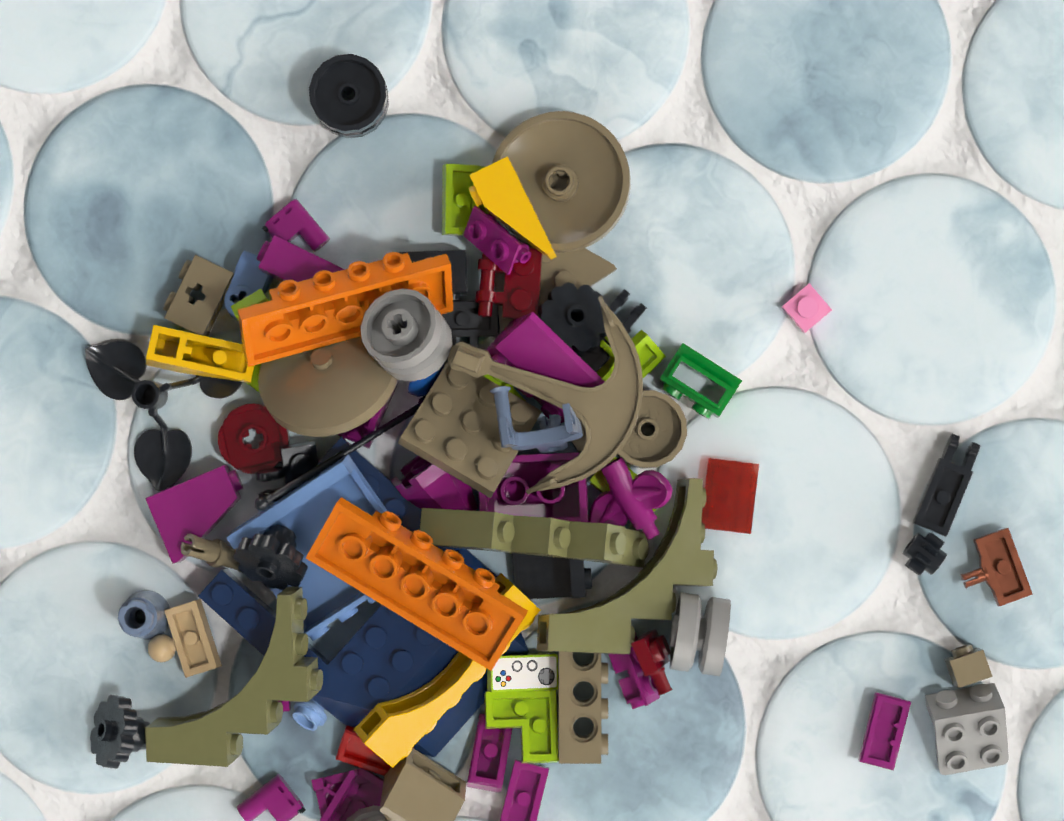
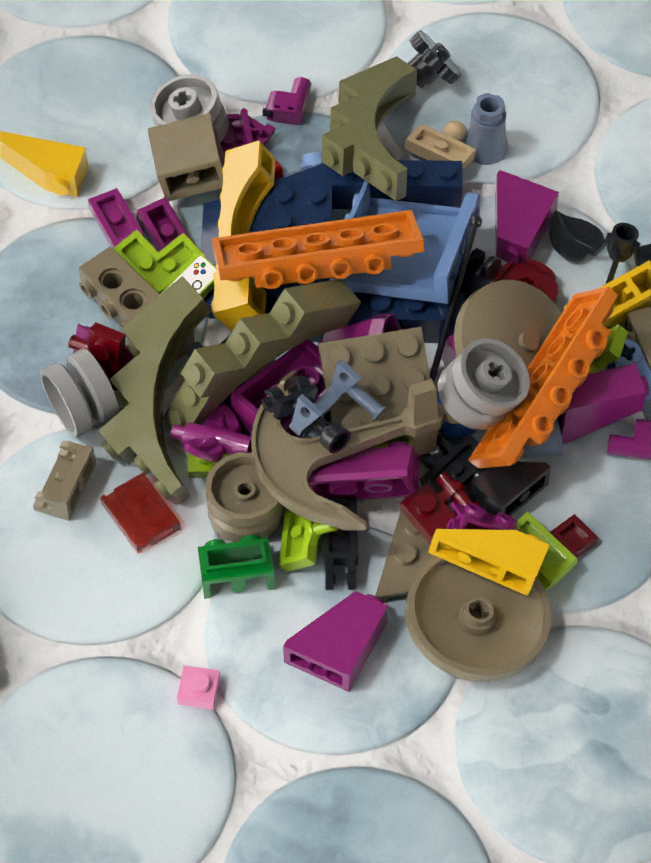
camera: 135 degrees right, 30 degrees down
dark tan pin [181,533,241,572] -> none
black plant [233,525,308,590] -> none
black plant [538,282,606,355] -> none
none -> dark tan hinge [33,441,96,521]
none -> black bar [261,375,351,454]
none -> magenta slope [283,591,388,692]
none -> dark red tile [550,514,598,558]

